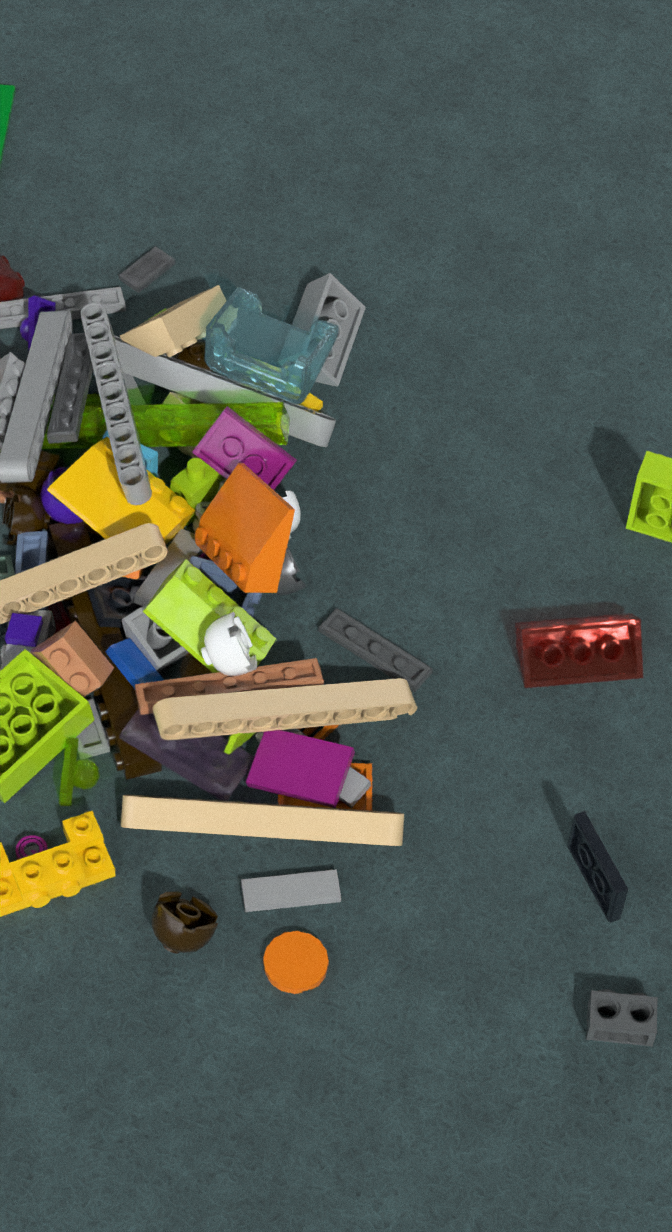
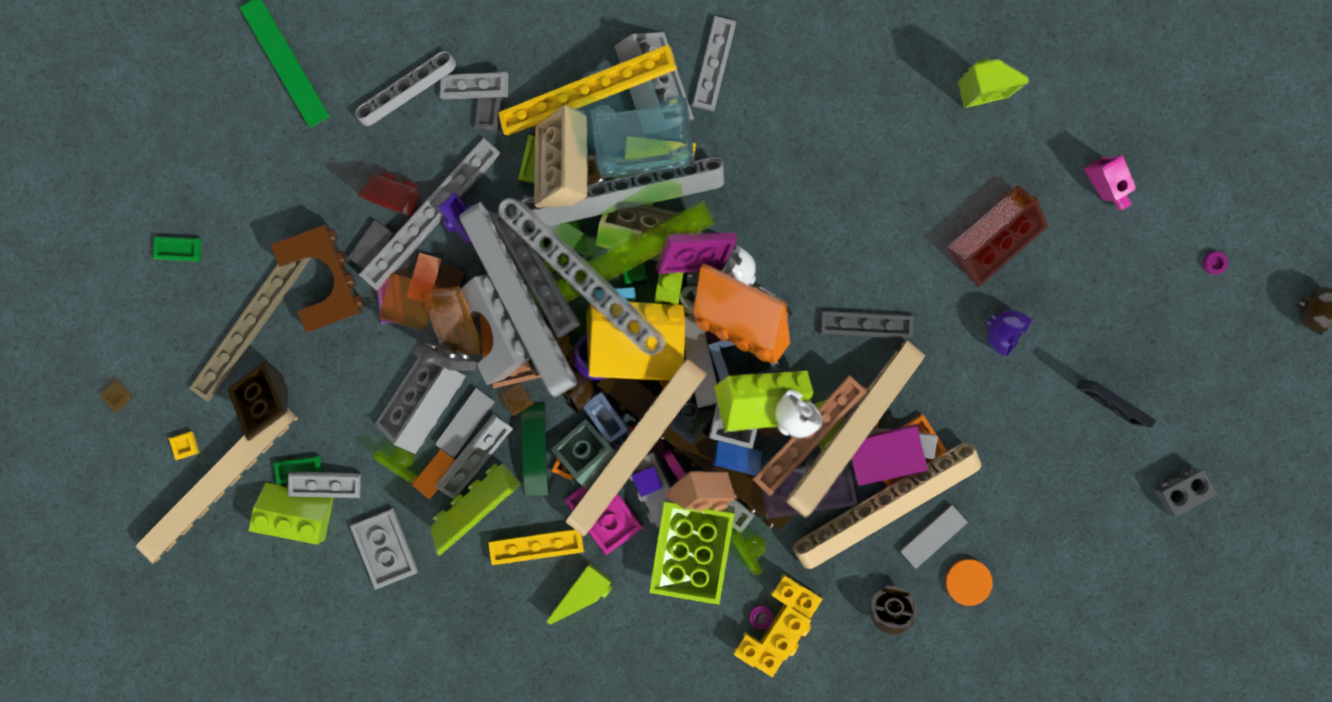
camera: 30 degrees left, 35 degrees up
none -> light grey beam [355,51,456,126]
none -> light grey tile [440,72,509,99]
none -> yellow plate [498,45,677,136]
none -> green tile [621,257,648,284]
none -> light grey tile [692,16,737,112]
none -> dark purple cylinder [986,310,1032,357]

